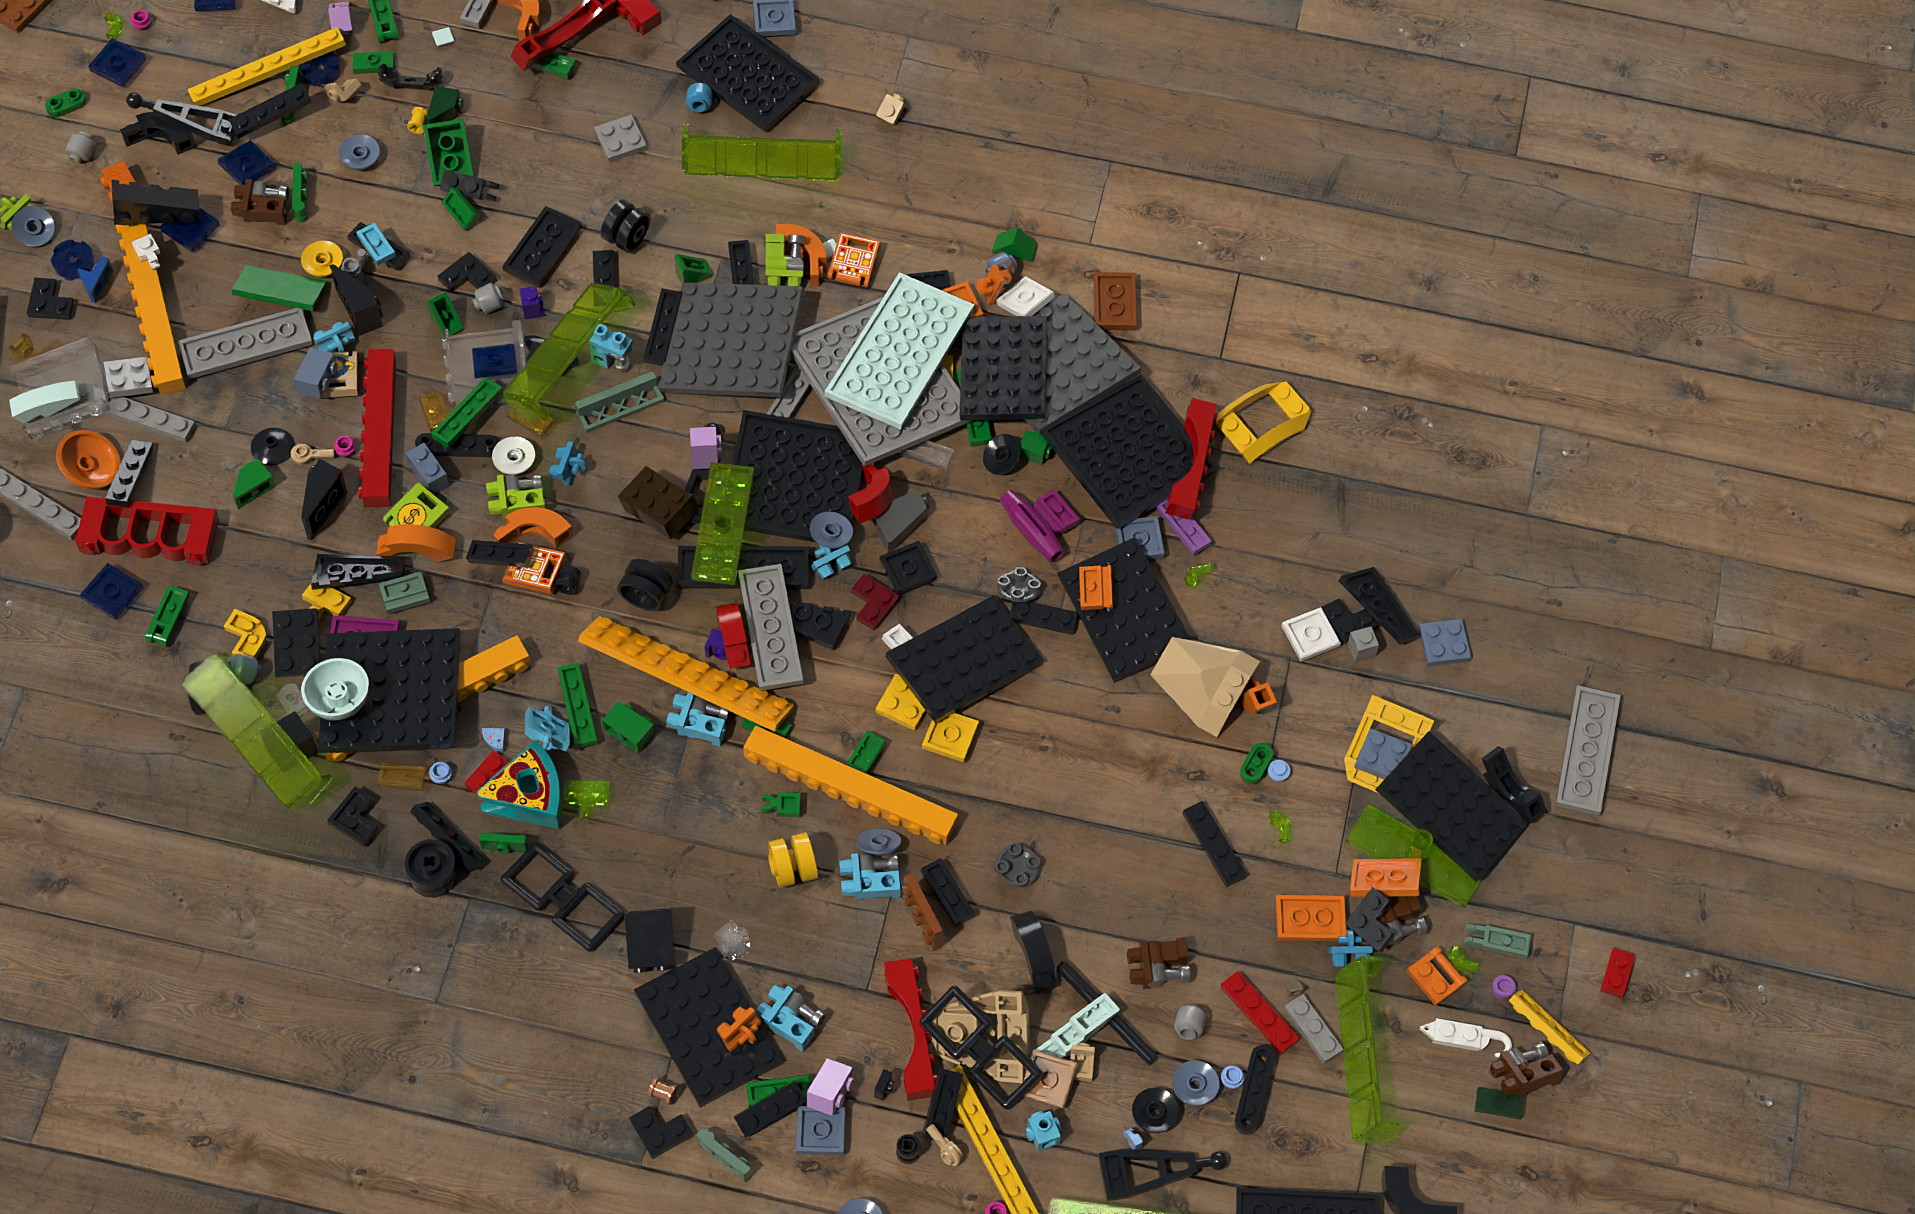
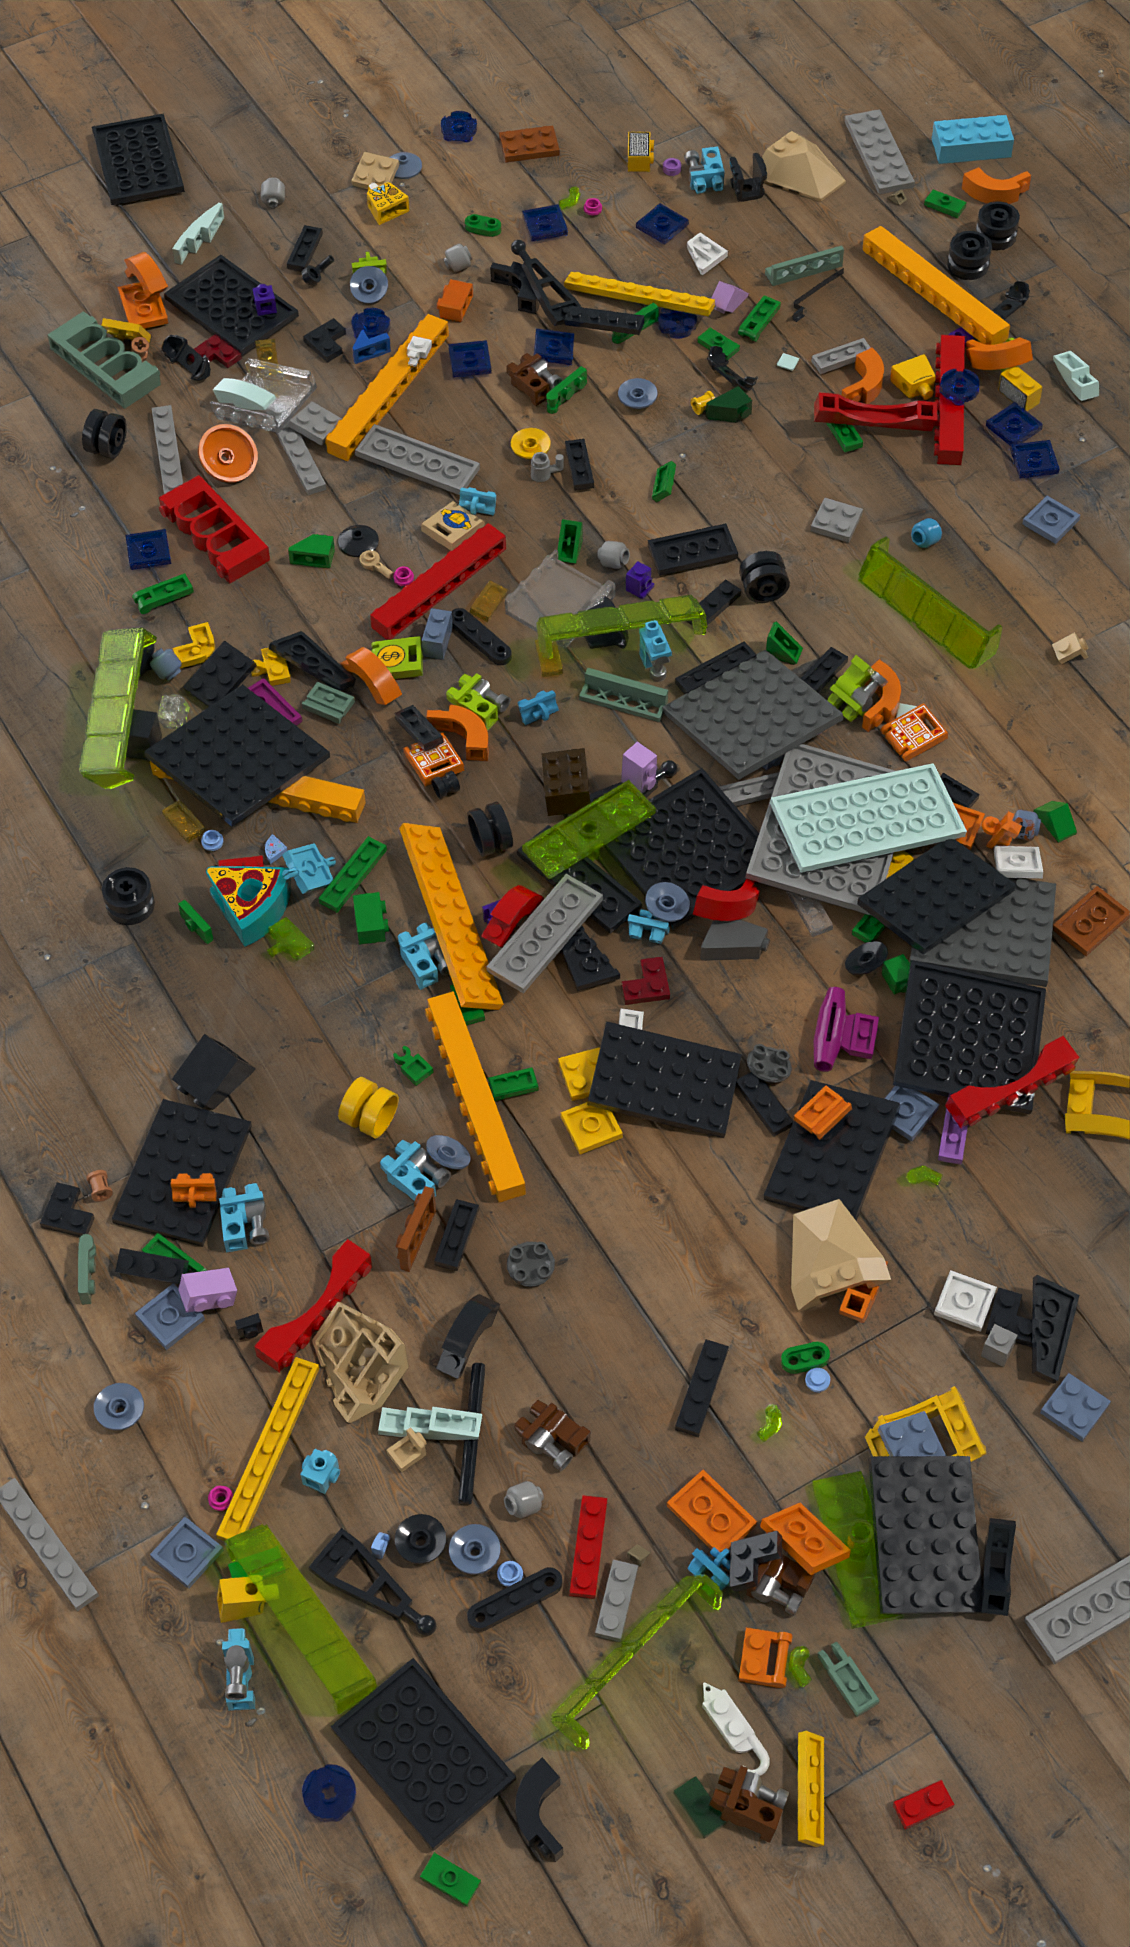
camera: 50 degrees right, 5 degrees down
plate [105,440,153,508] -> none
black wedge [112,180,200,225] -> none
green tile [232,265,327,311] -> none
sand blue brick [294,348,338,398] -> none
black slope [301,459,348,540] -> none
light aqua piece [301,658,369,721] -> none
tan bracket [324,78,361,102] -> none
black plate [327,786,378,847] -> none
black slope [329,264,384,336] -> none
medium azure plate [356,223,396,266] -> none
black plate [410,802,488,872] -> none
green slope [423,118,474,186] -> none
green plate [431,377,503,448] -> none
black plate [437,252,497,292] -> none
black hinge [440,169,500,202] -> none
clear blue plate [472,344,517,379] -> none
white dish [492,437,535,475] -> none
black bar [501,842,625,952] -> none
black plate [676,14,820,132] -> none
clear brick [714,919,751,961] -> none
black plate [879,541,937,595] -> none
black wheel [896,1134,920,1164] -> none
black bar [919,985,1043,1110] -> none
black plate [921,1068,963,1140] -> none
tan plate [926,1124,963,1166] -> none
medium nougat tile [1022,1050,1079,1109] -> none
medium lavender tile [1492,975,1516,1000] -> none

